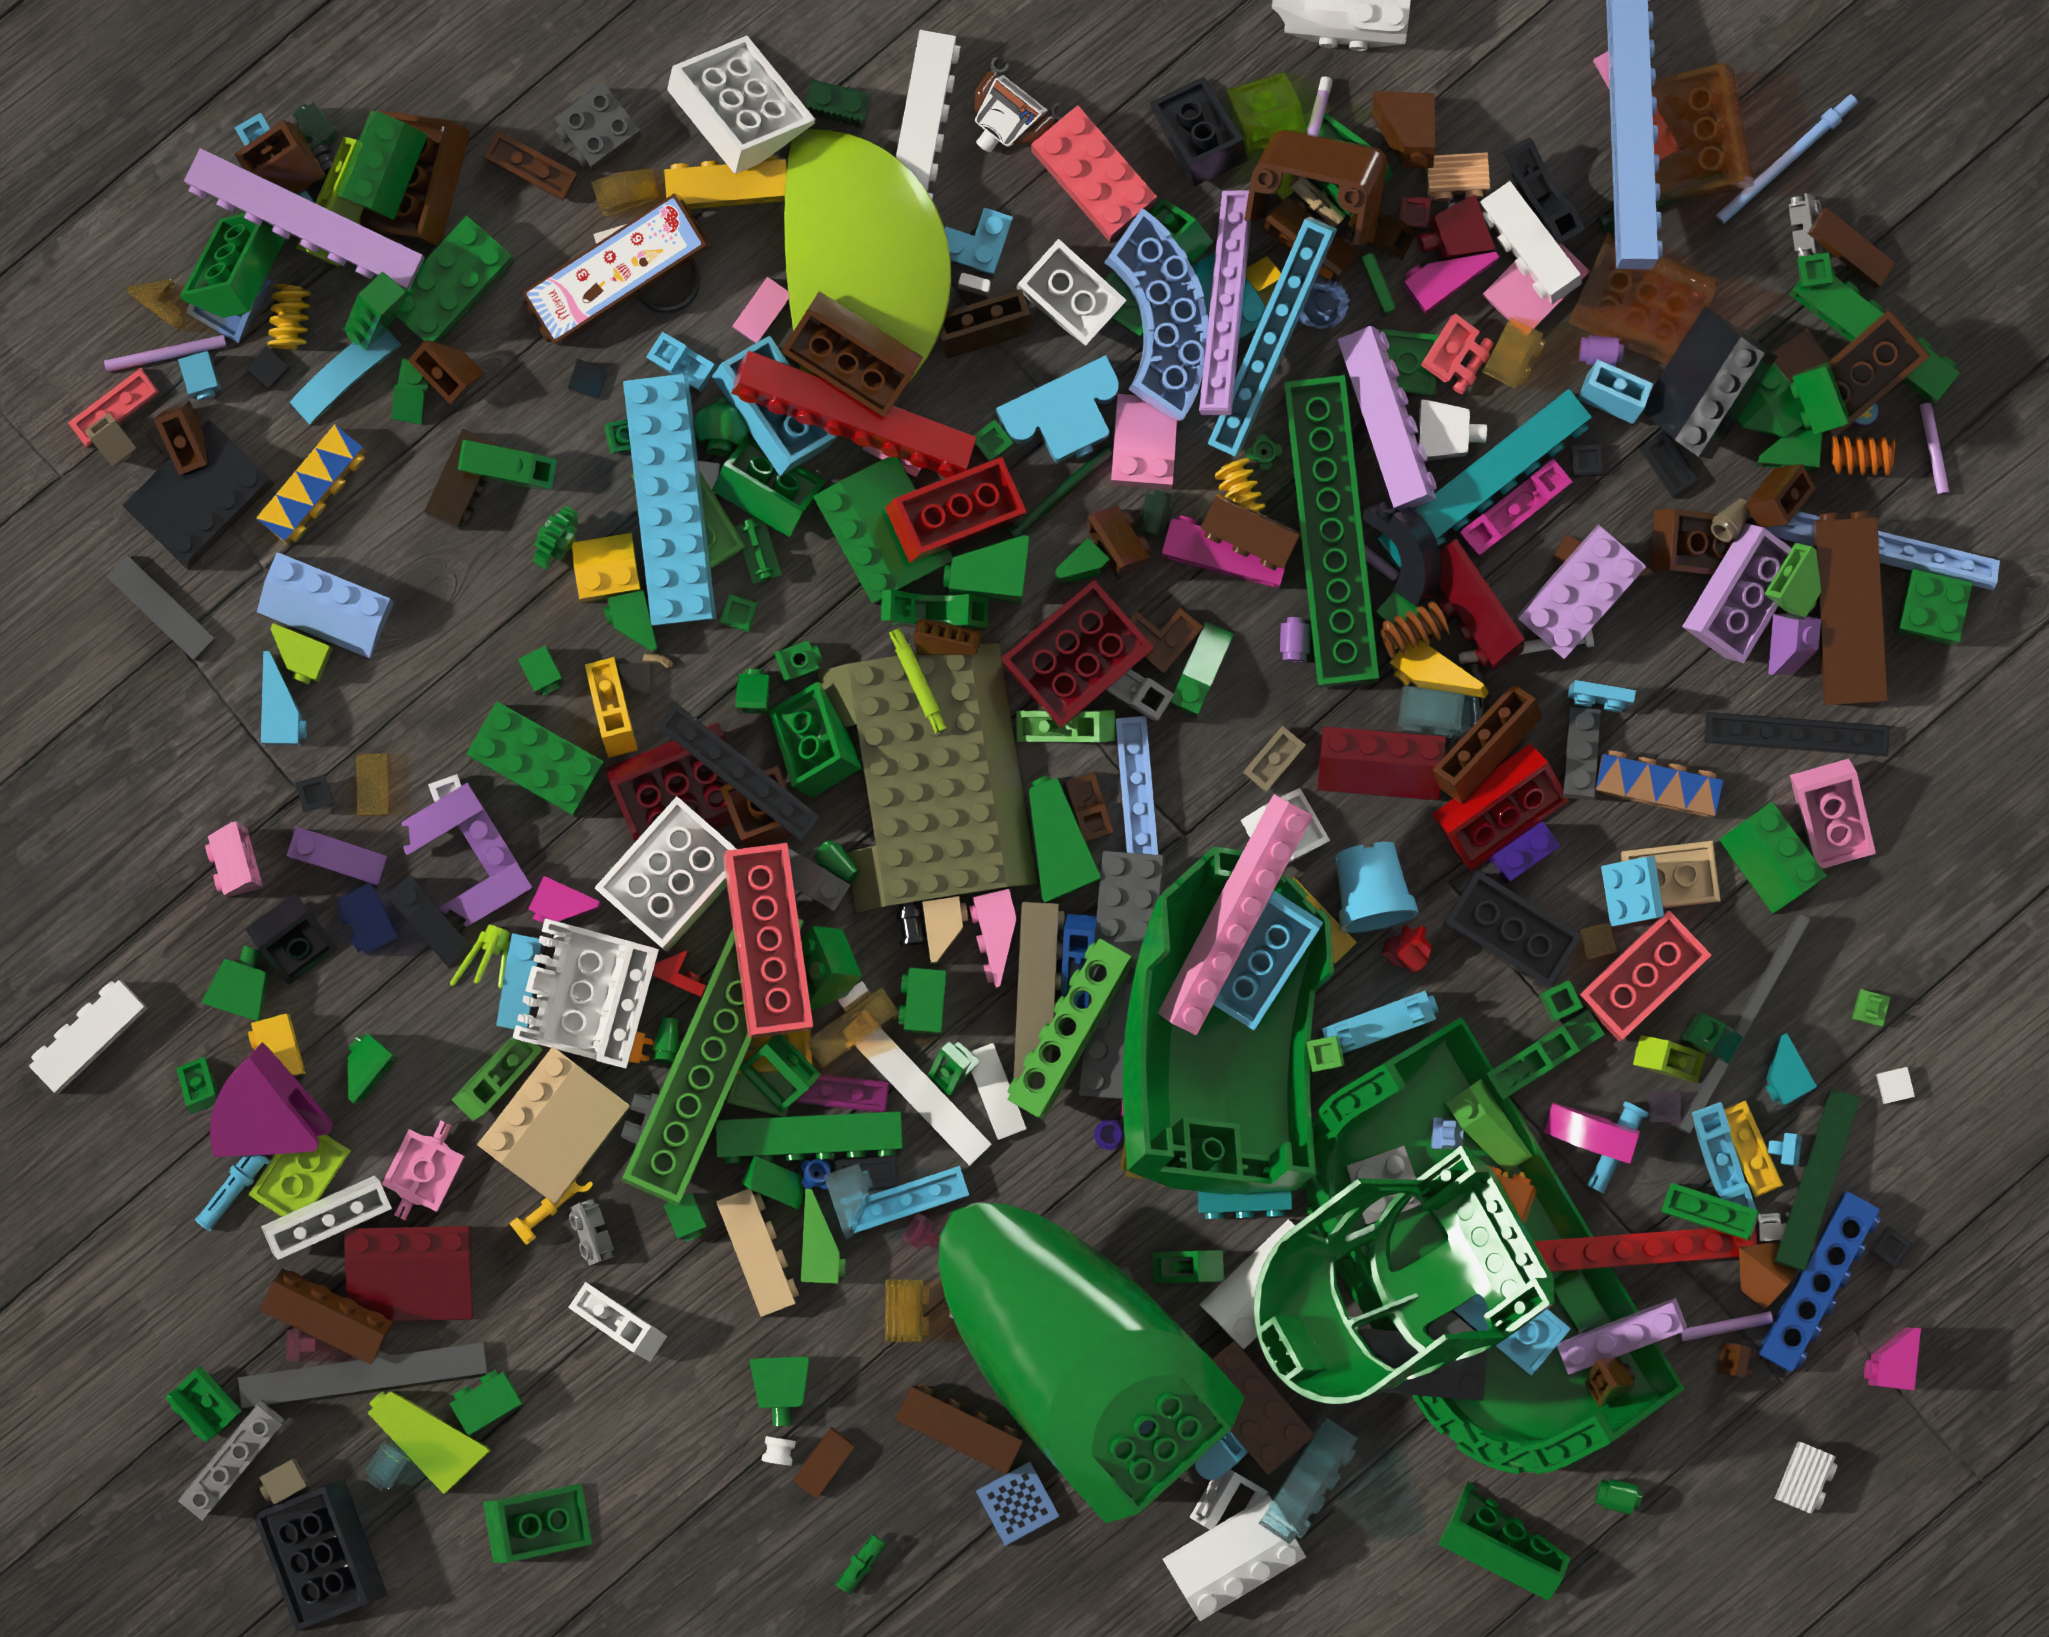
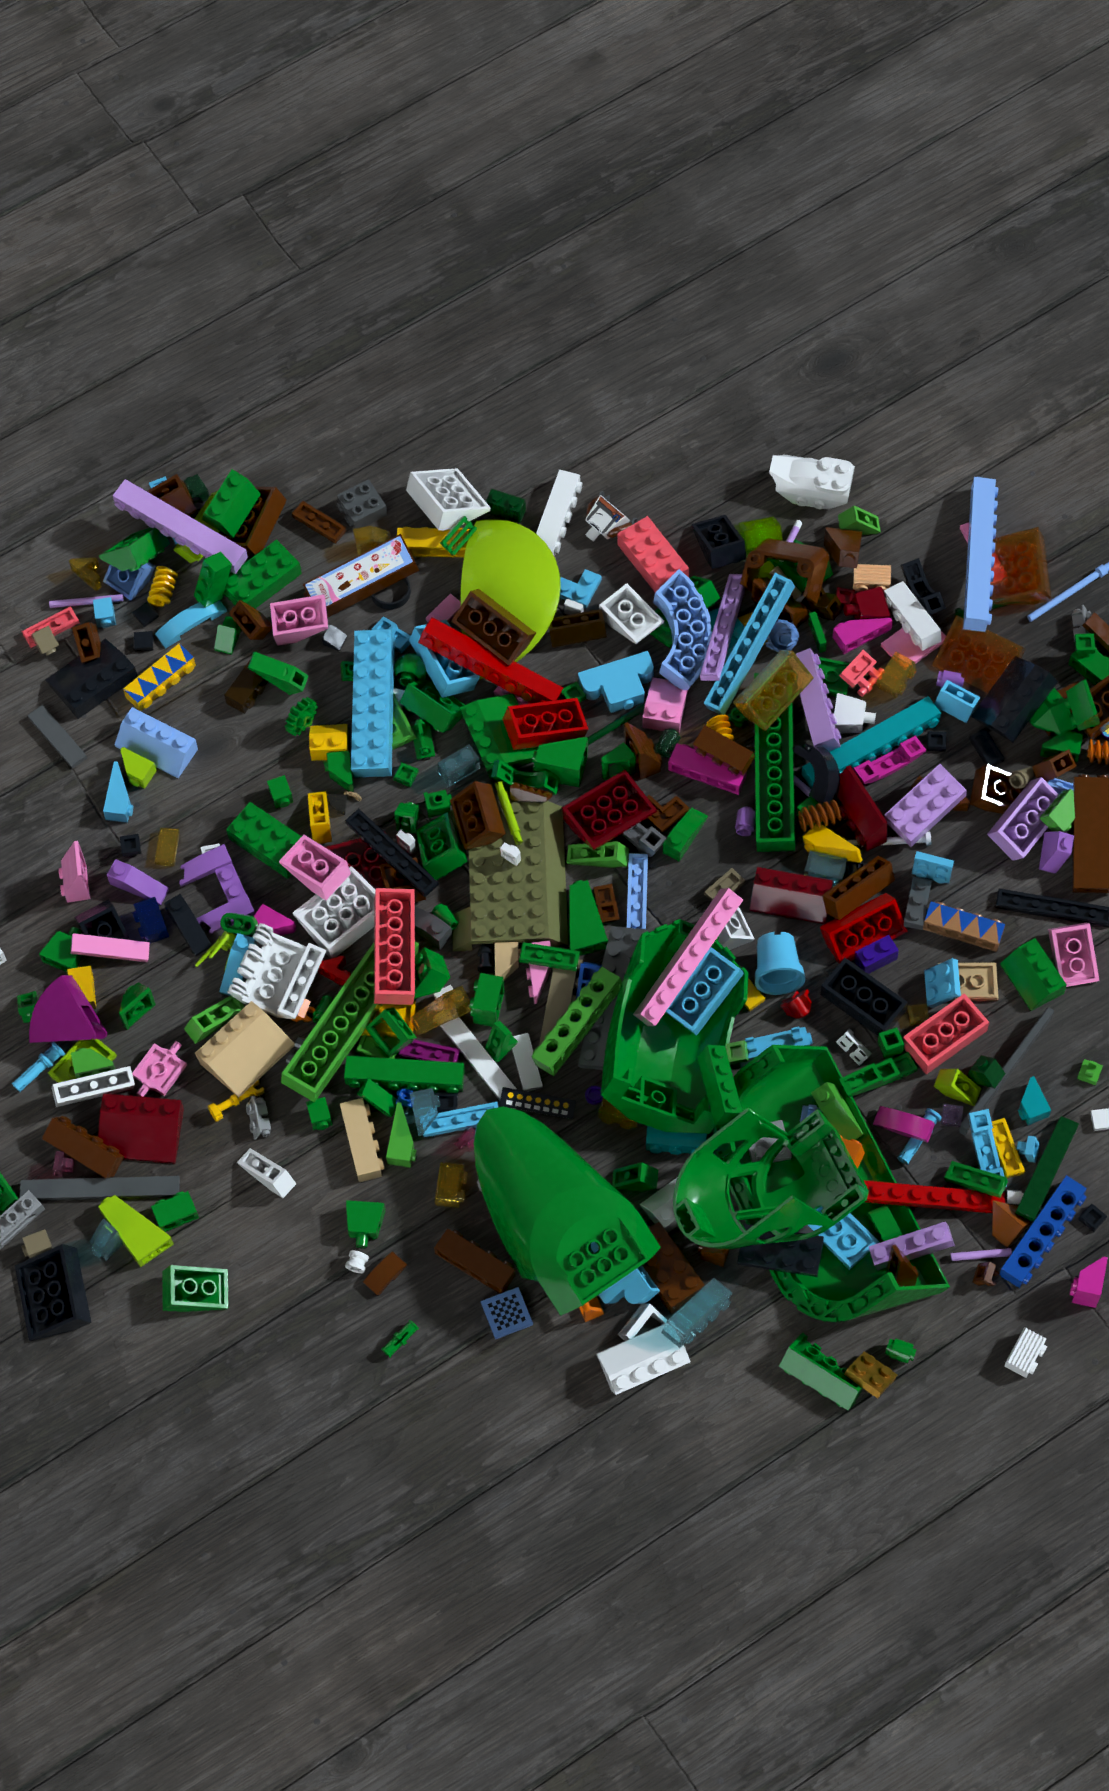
camera: 15 degrees right, 20 degrees down
none -> bright pink tile [70,933,150,962]
none -> bright green slope [71,1048,115,1079]
none -> black tile [134,631,154,652]
none -> green plate [220,913,258,935]
none -> bright pink slope [270,594,328,646]
none -> bright pink slope [279,835,351,900]
none -> white plate [396,830,416,854]
none -> clear light blue brick [438,744,480,787]
none -> green tile [440,516,477,556]
none -> reddish brown slope [450,781,506,850]
none -> black sticker [499,1087,576,1119]
none -> white plate [500,842,521,866]
none -> green tile [519,942,580,972]
none -> green wedge [697,1045,744,1126]
none -> clear yellow slope [733,650,814,731]
none -> white piece [836,1029,872,1066]
none -> bright green slope [838,506,881,535]
none -> pearl gold plate [844,1351,897,1399]

